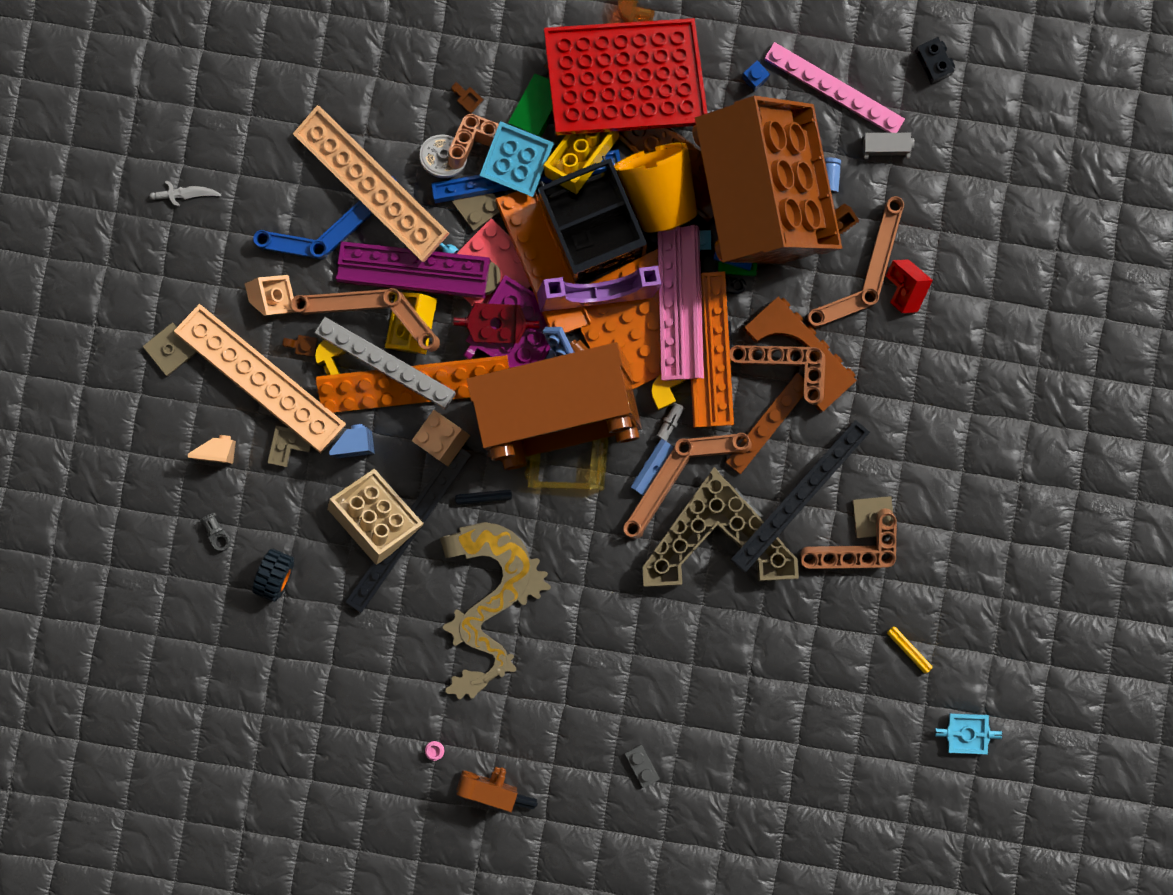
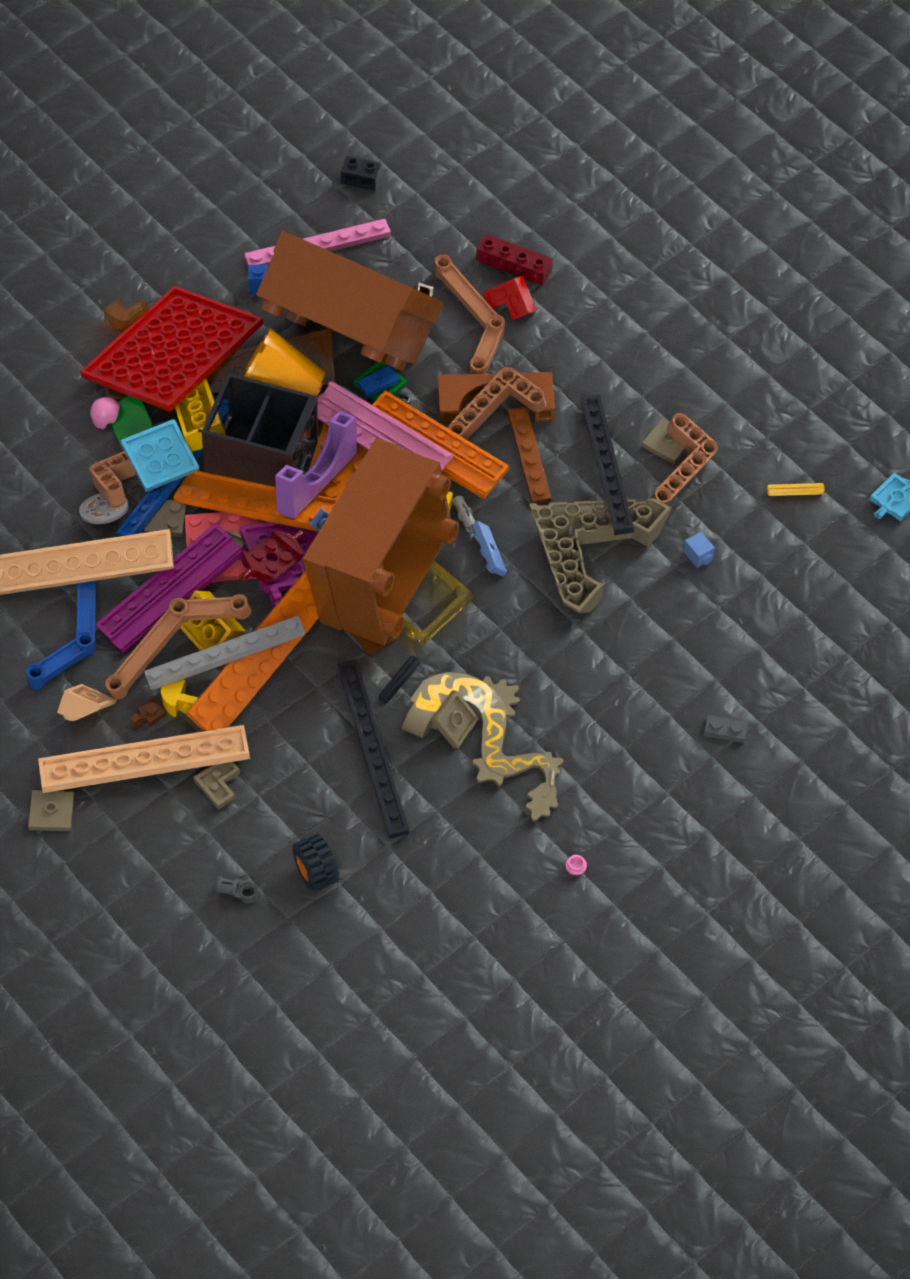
camera: 55 degrees left, 30 degrees down
light nougat slope [188,435,236,464] -> none
tan slope [328,469,423,565] -> none
medium blue slope [329,424,375,458] -> none
light nougat brick [412,410,470,466] -> none
reddish brown plate [451,82,484,114] -> none
dark orange piece [456,767,538,812] -> none
nougat piece [624,433,752,539] -> none
light grey brick [863,133,914,159] -> none
none -> bright pink hair [90,397,120,429]
none -> dark tan plate [431,690,479,748]
none -> dark red brick [476,233,553,286]
none -> medium blue brick [683,532,715,568]

